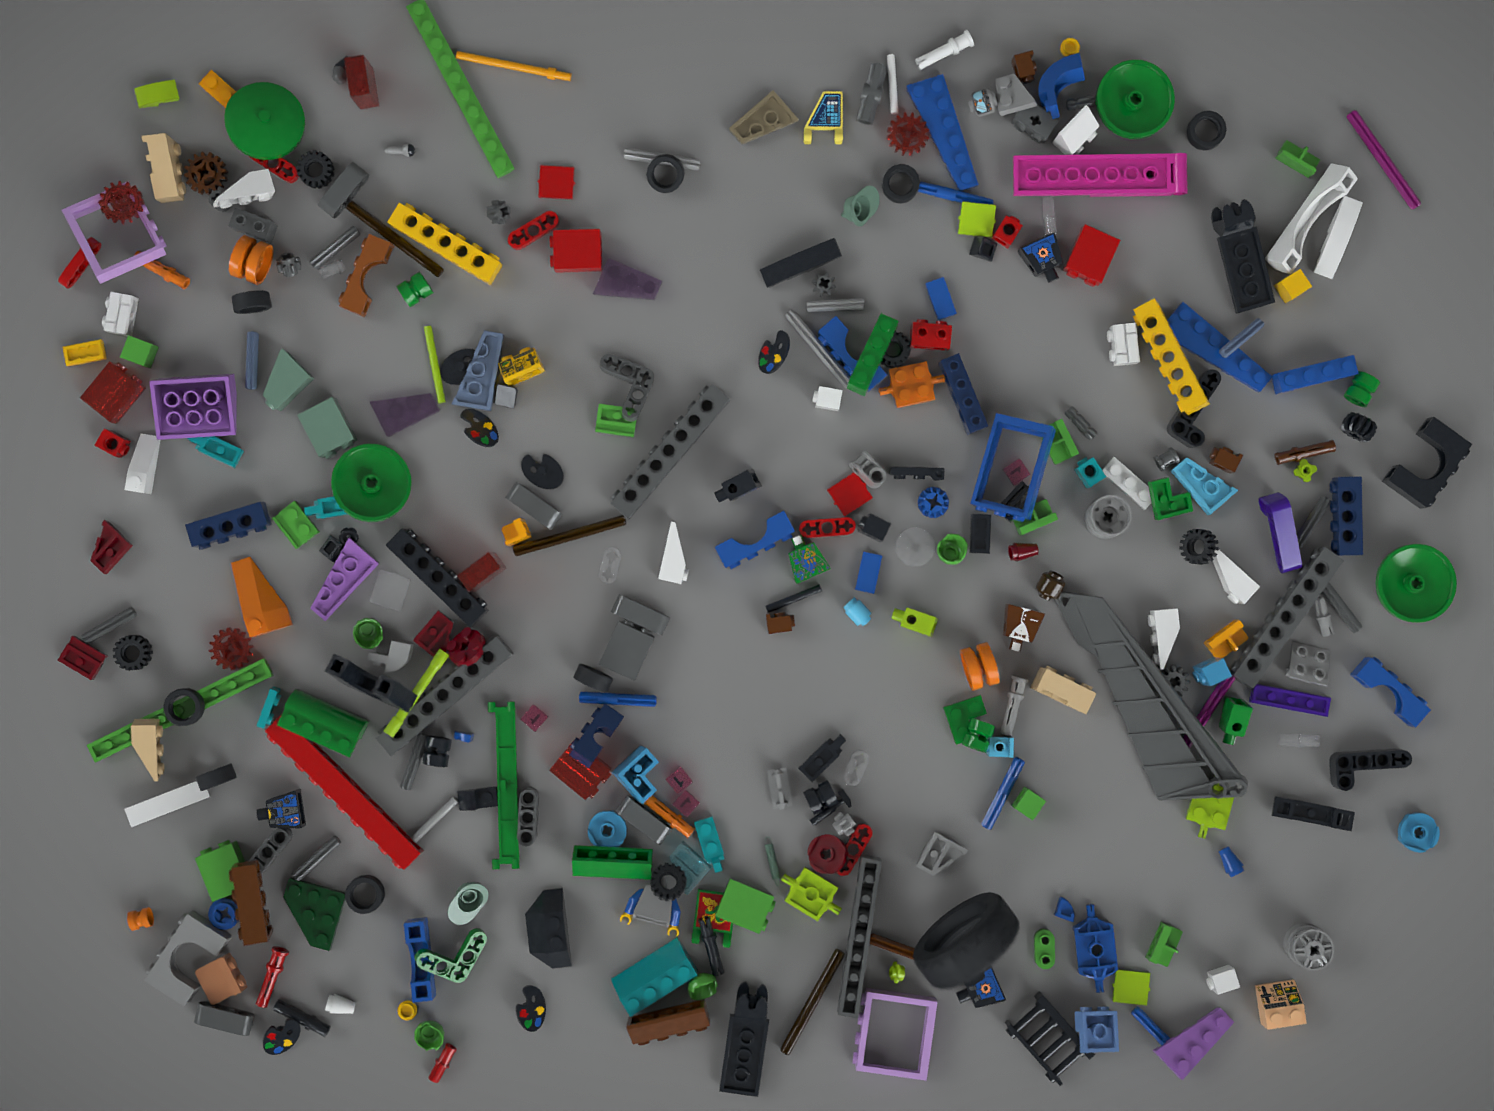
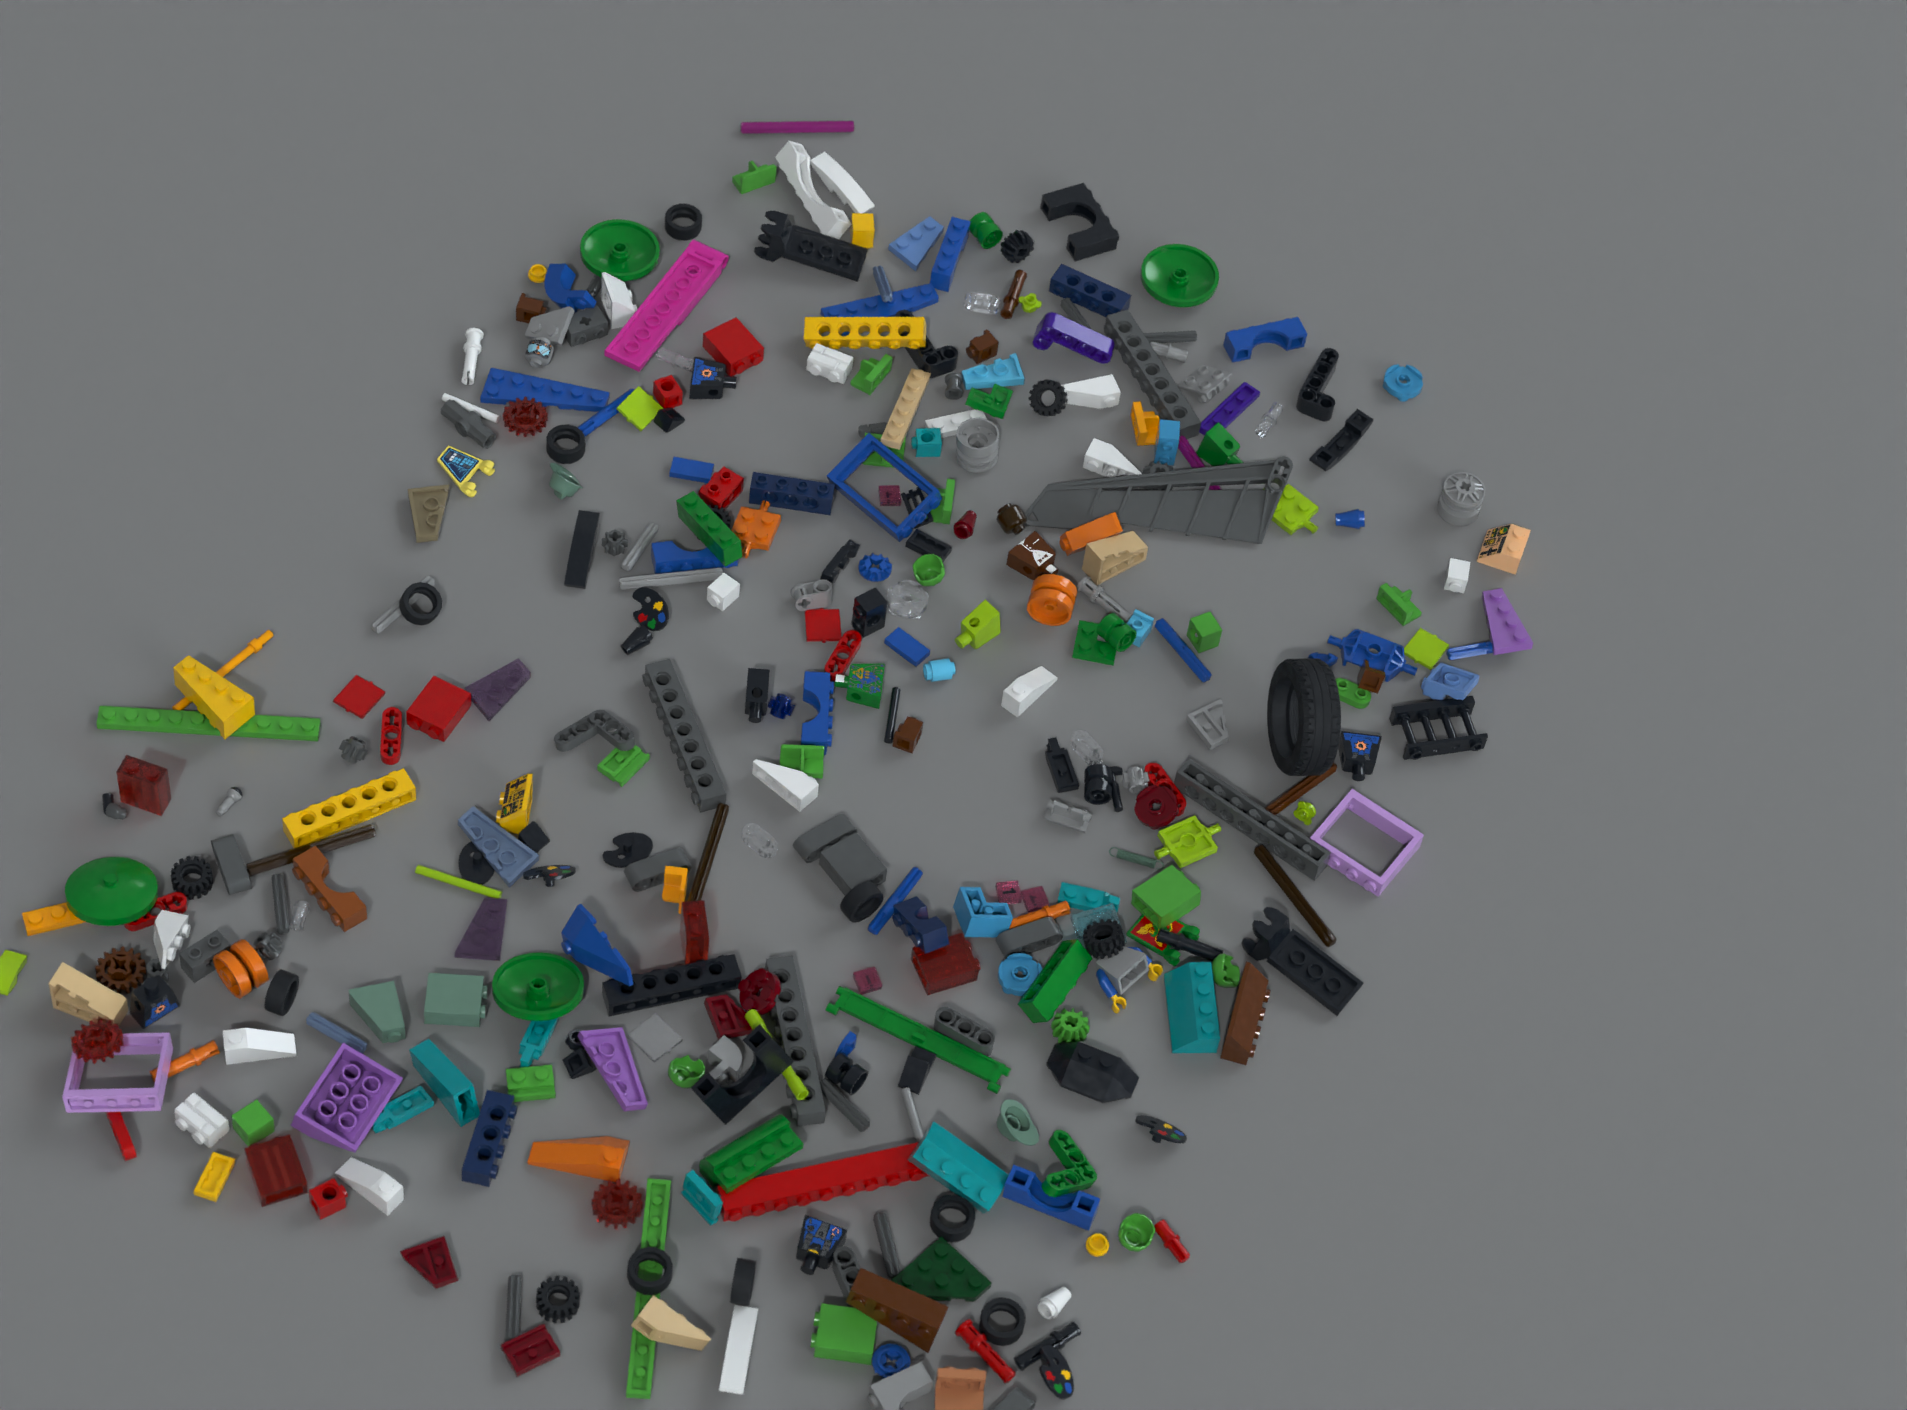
camera: 65 degrees left, 35 degrees down
green wheel [396,271,434,307] -> none
none -> black torso [130,975,180,1029]
none -> yellow wedge [173,655,255,740]
none -> white slope [223,1028,297,1065]
none -> teal slope [409,1038,480,1127]
none -> blue wedge [561,904,633,986]
none -> black cone [620,626,653,655]
none -> clear blue gear [767,693,795,719]
none -> bright green panel [779,744,824,779]
none -> bright green panel [850,354,893,395]
none -> tan plate [880,368,931,450]
none -> medium blue wing [888,216,944,271]
none -> teal slope [907,1121,1009,1214]
none -> clear beam [964,292,1002,314]
none -> black tyre [979,1297,1026,1346]
none -> white slope [1001,666,1058,718]
none -> bright green gear [1051,1008,1090,1043]
none -> orange slope [1060,512,1123,556]
none -> reddish brown panel [1357,660,1385,694]

